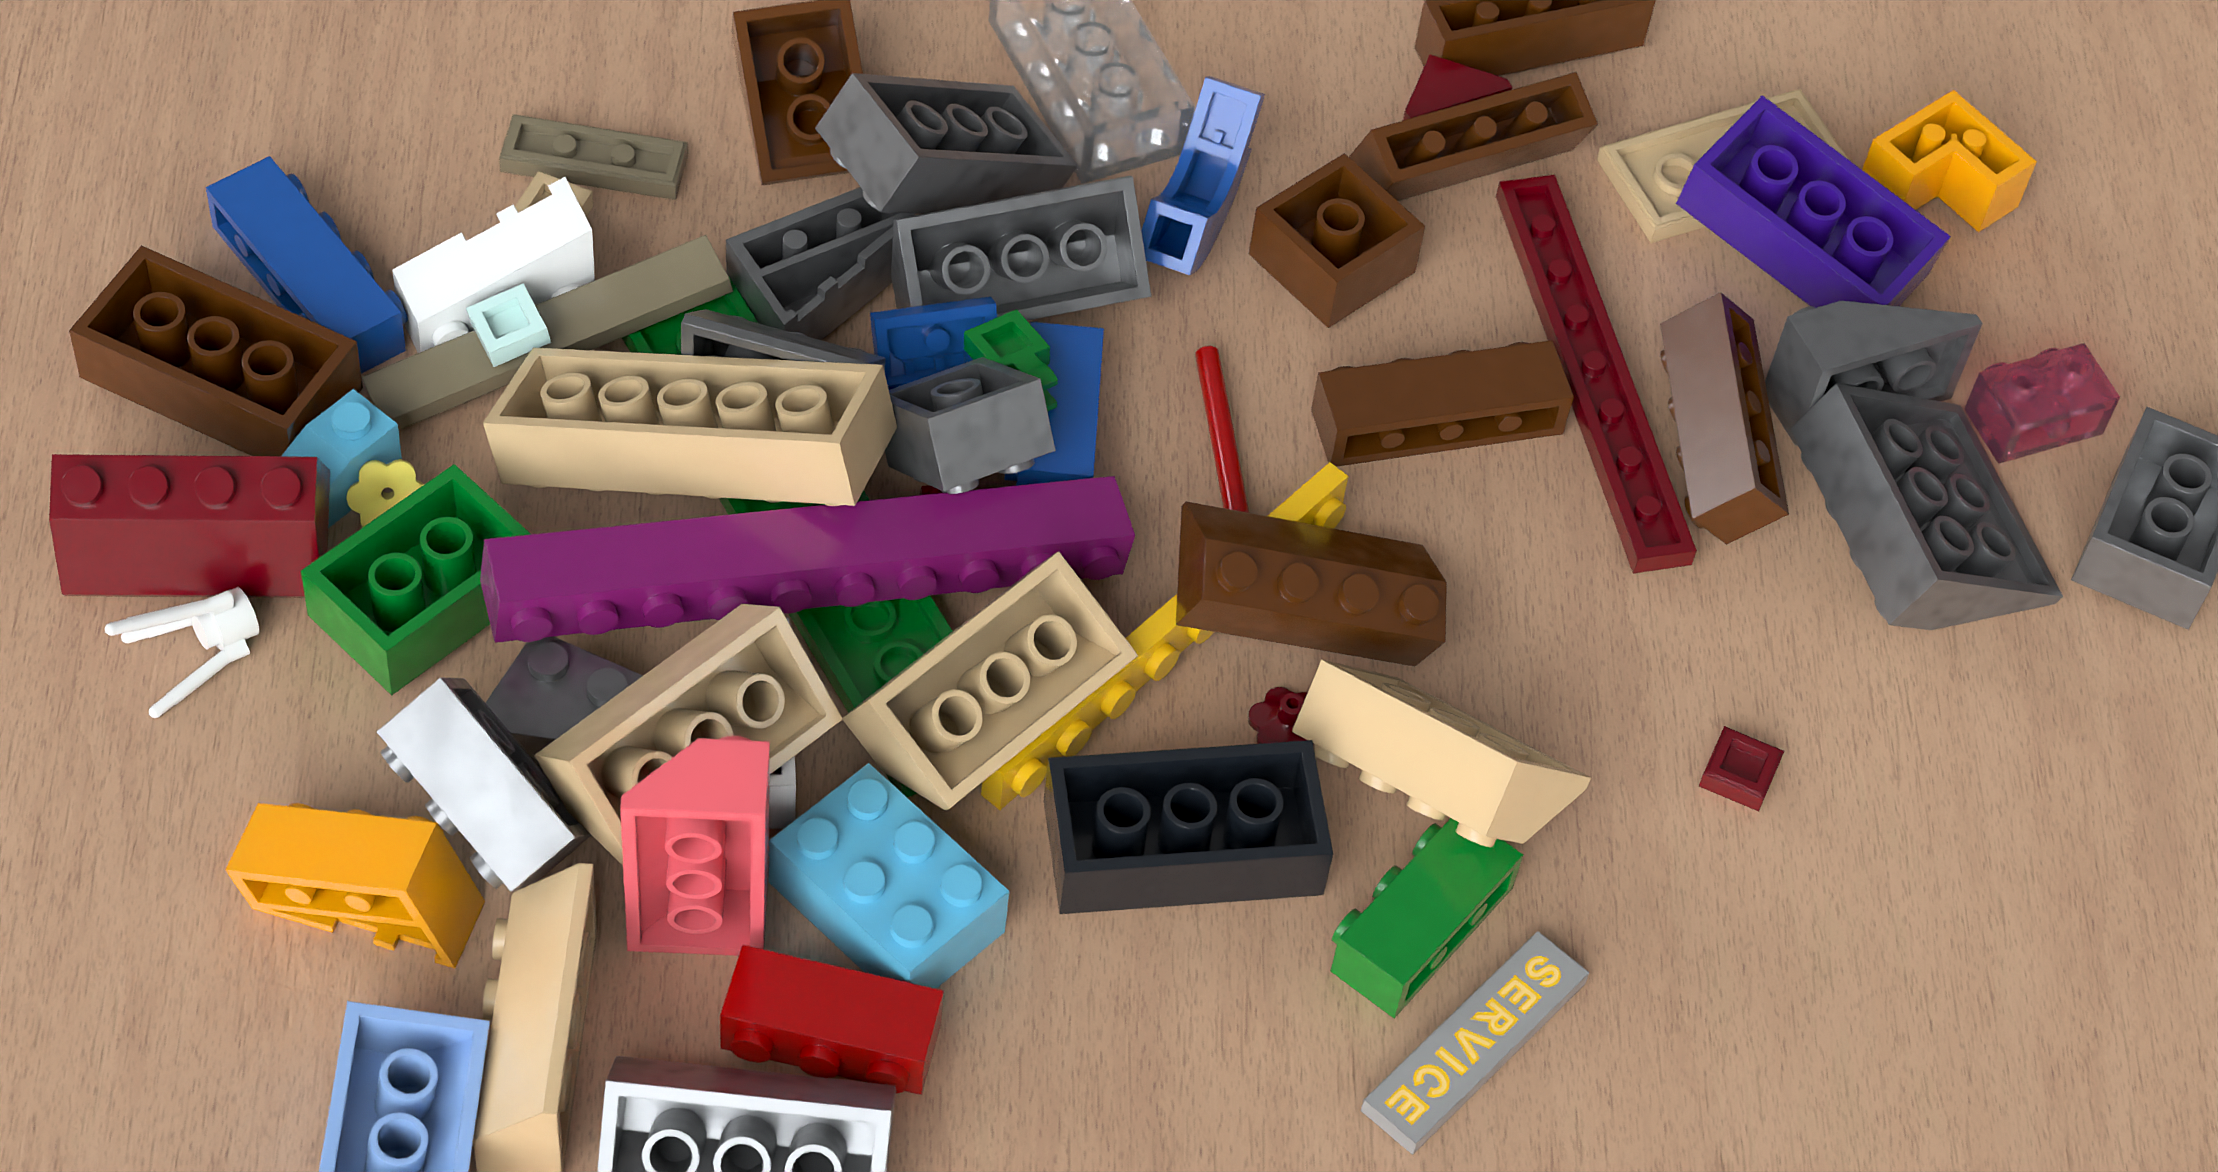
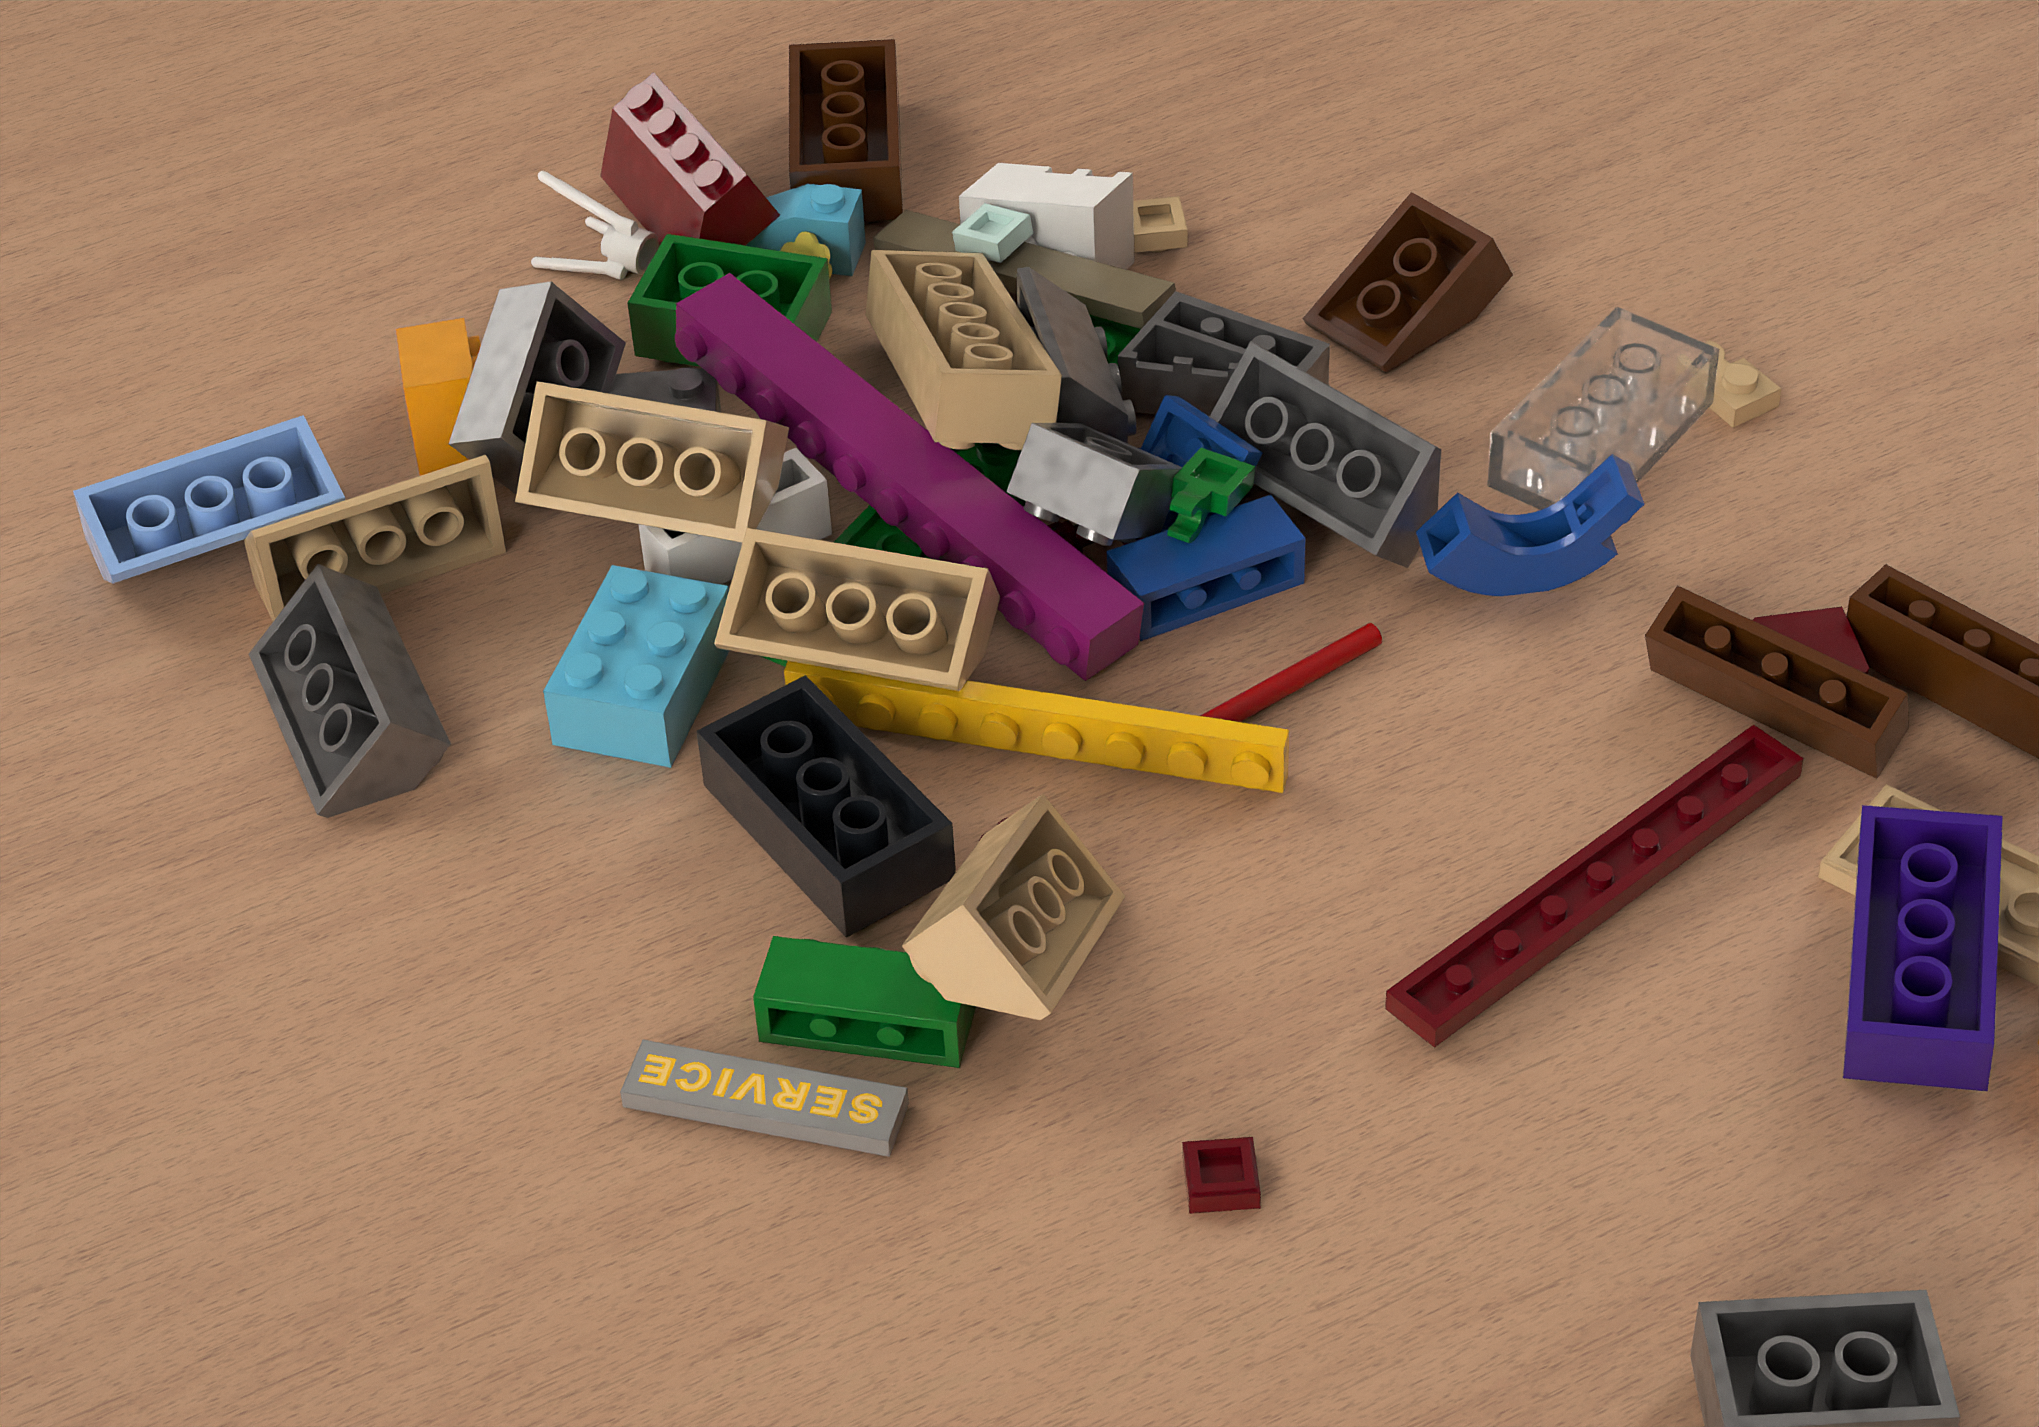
camera: 70 degrees right, 10 degrees down
blue brick [206,156,408,374] -> none
dark tan tile [499,114,688,200] -> none
coral slope [620,736,770,956] -> none
red brick [720,945,944,1095] -> none
flat silver brick [815,73,1078,214] -> none
reddish brown slope [1176,501,1447,667] -> none
reddish brown brick [1249,153,1426,328] -> none
reddish brown brick [1311,340,1574,467] -> none
reddish brown brick [1660,292,1789,545] -> none
flat silver slope [1765,301,1982,446] -> none
flat silver slope [1790,383,2063,630] -> none
clear pink brick [1964,343,2120,464] -> none

